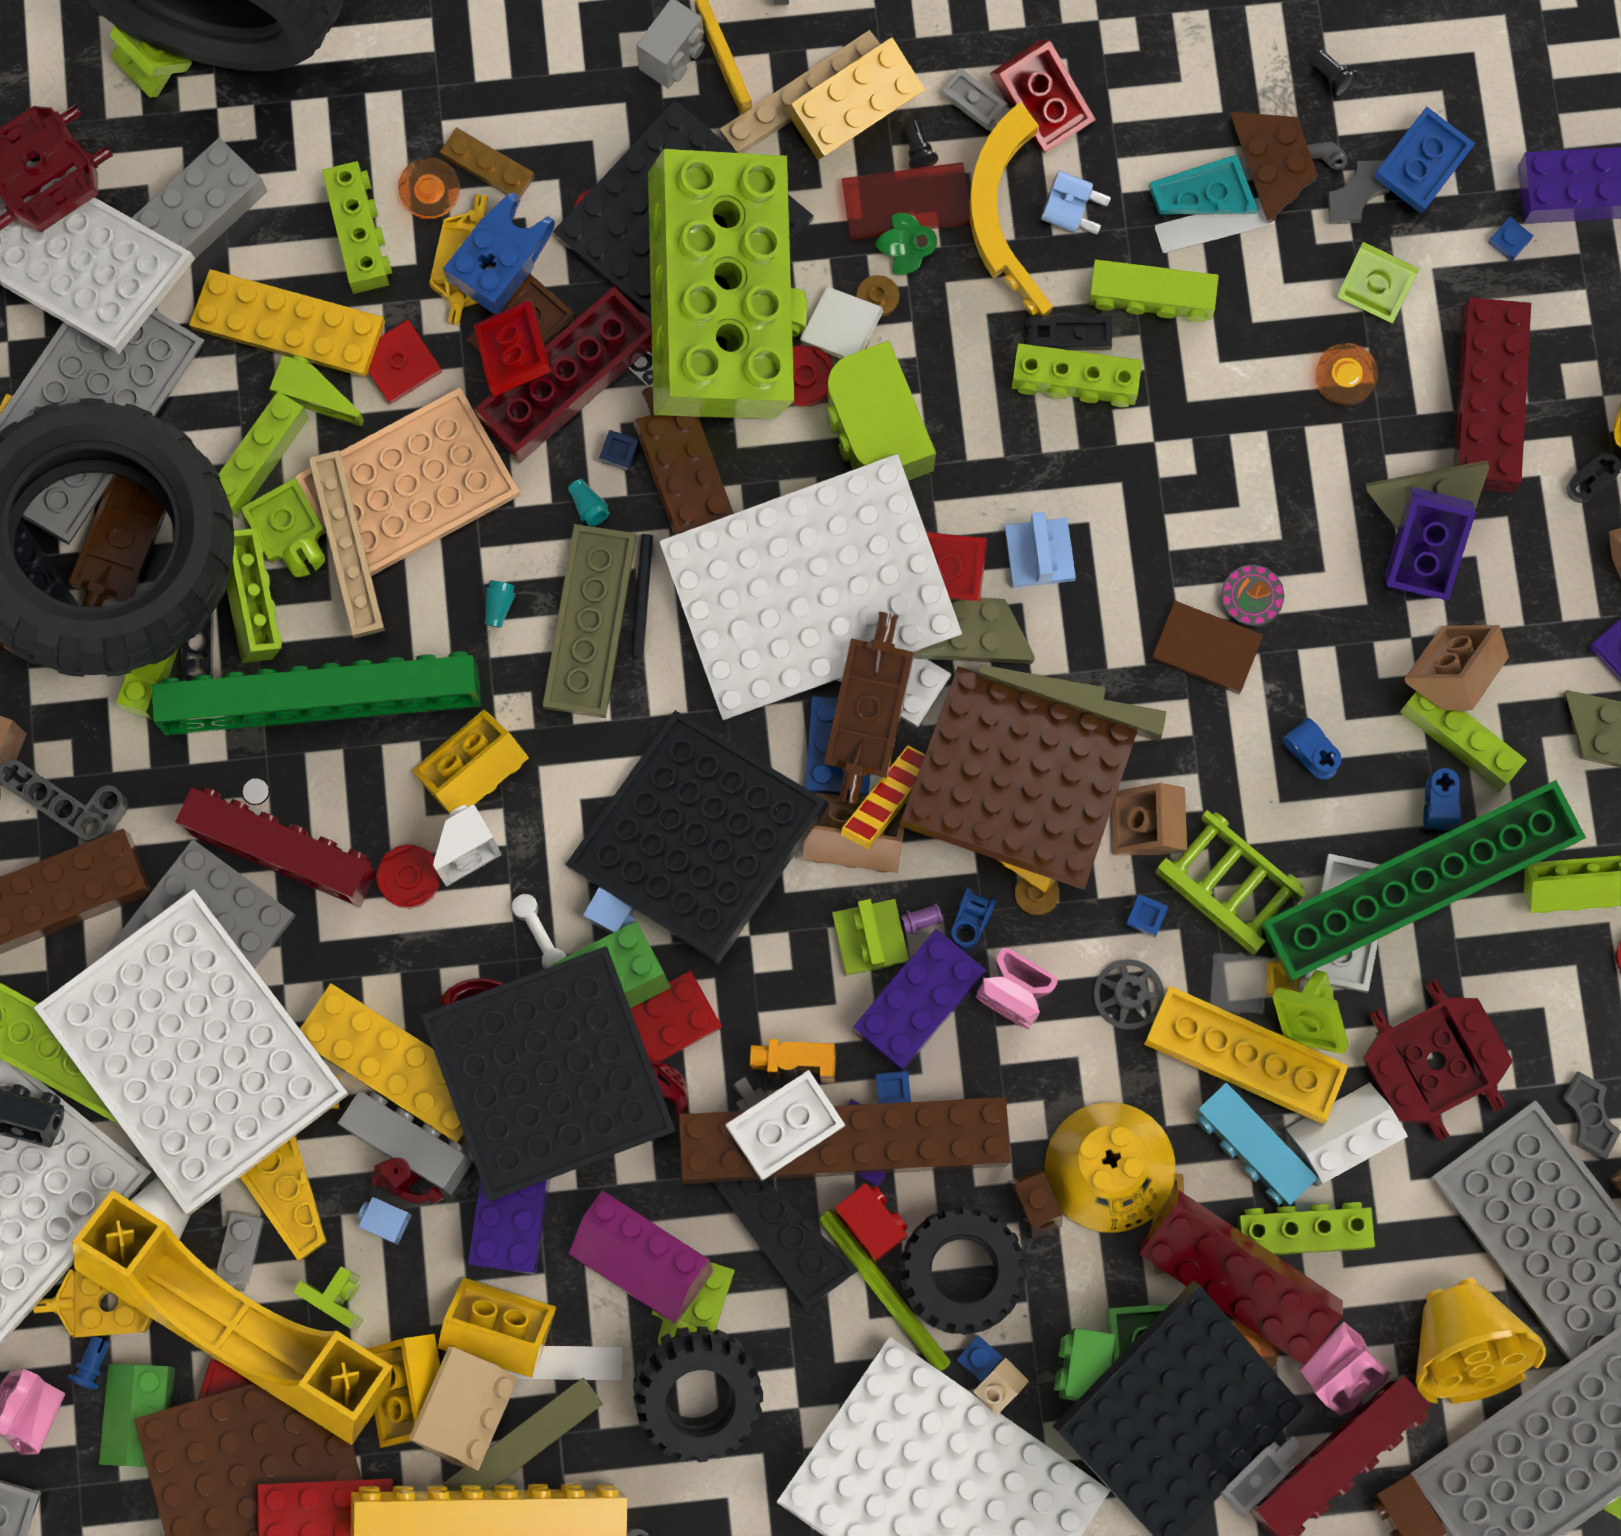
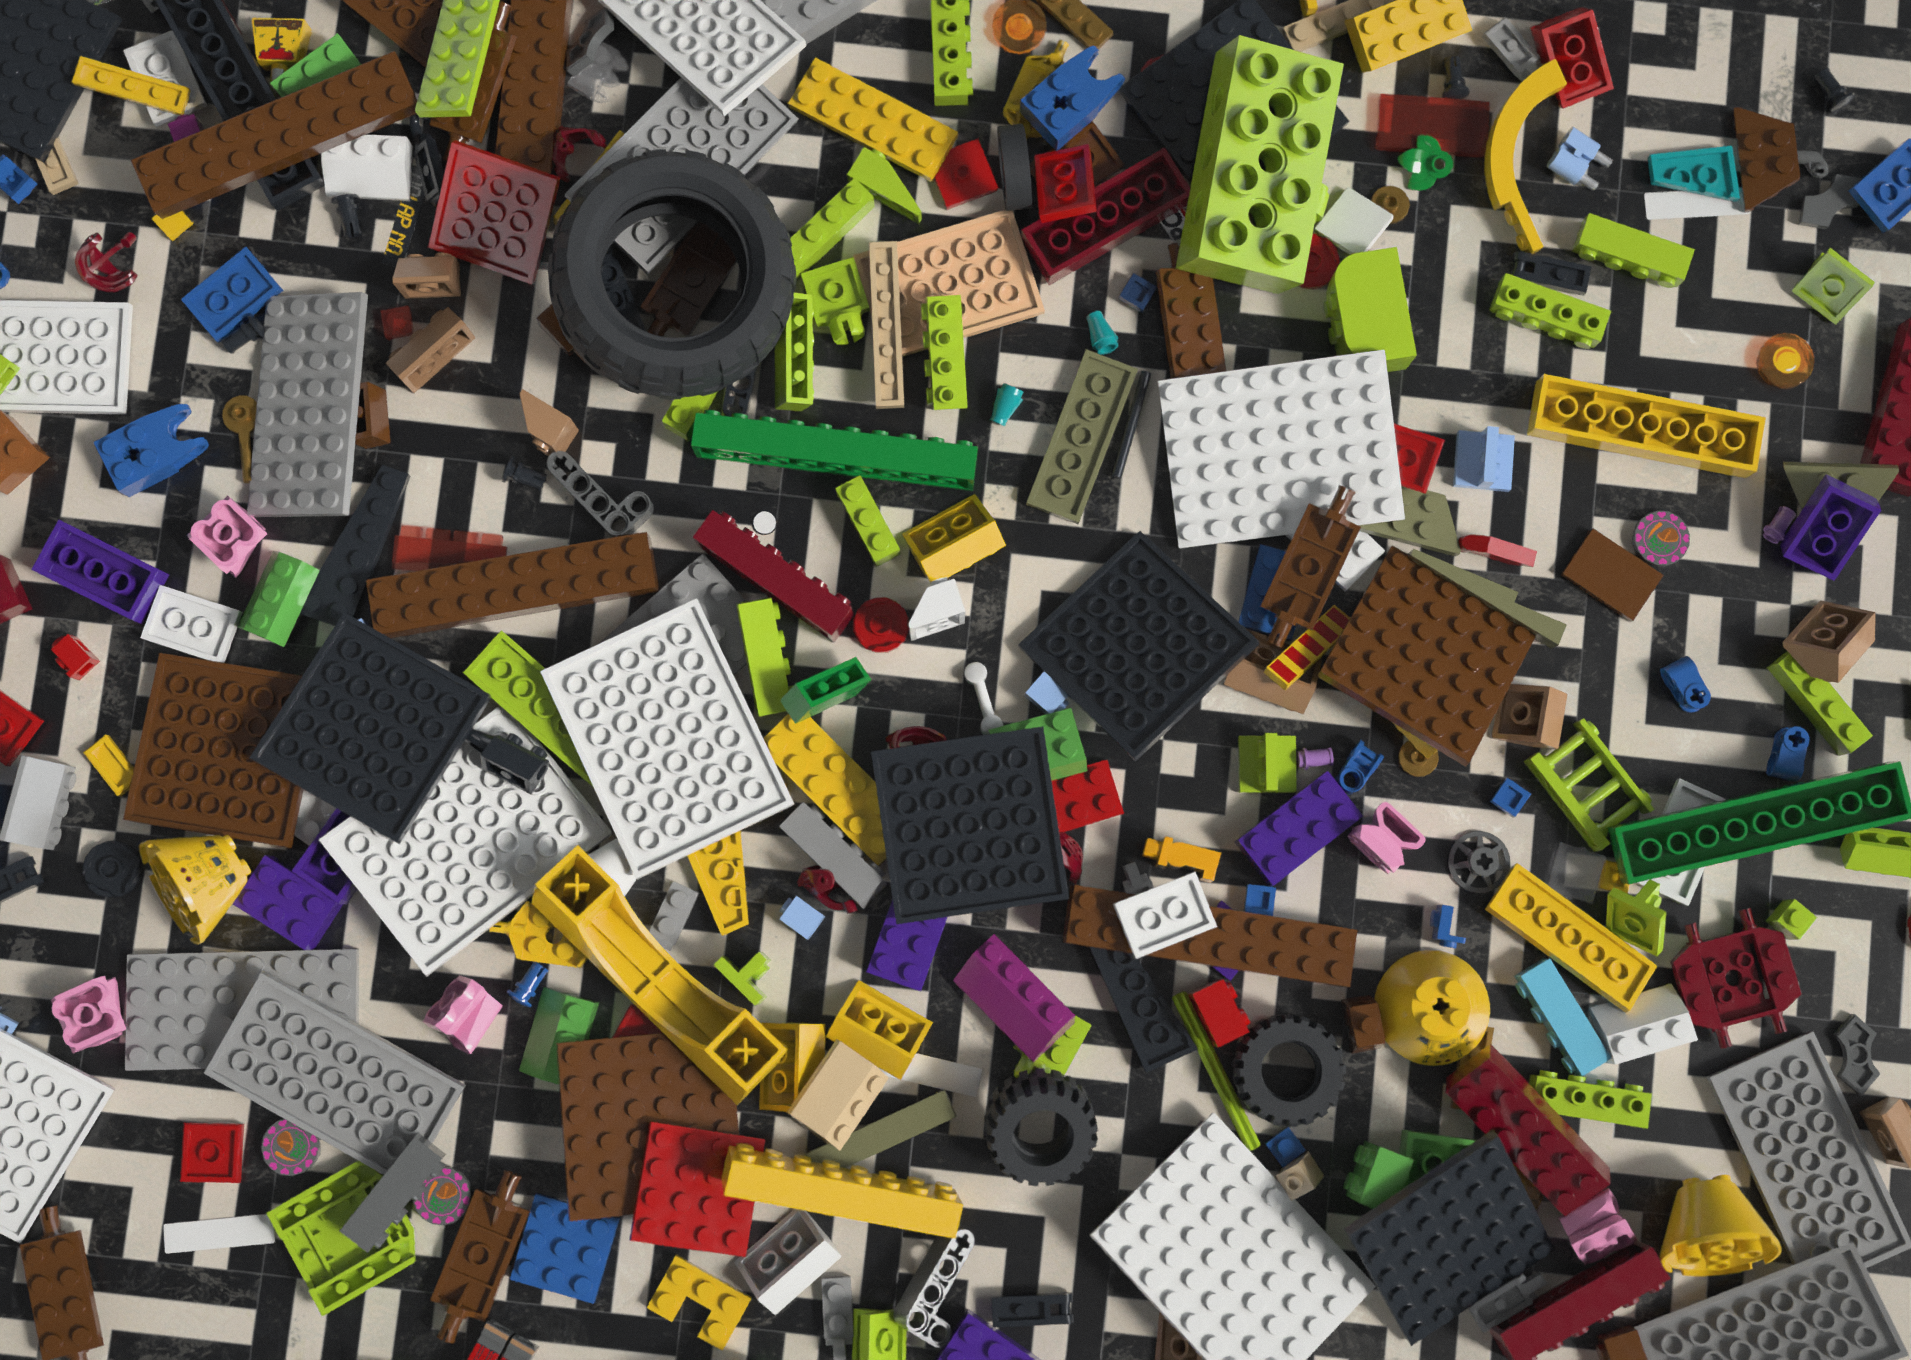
camera: 10 degrees right, 5 degrees up
none -> lime brick [736,597,793,716]
none -> green brick [780,657,871,724]
none -> lime brick [835,476,901,567]
none -> lime brick [921,295,967,410]
none -> black tyre [997,123,1032,211]
none -> blue bracket [1430,905,1466,949]
none -> piece [1458,534,1537,567]
none -> yellow brick [1527,374,1766,478]
none -> medium lavender pin [1763,506,1796,544]
none -> lime brick [1766,899,1818,940]

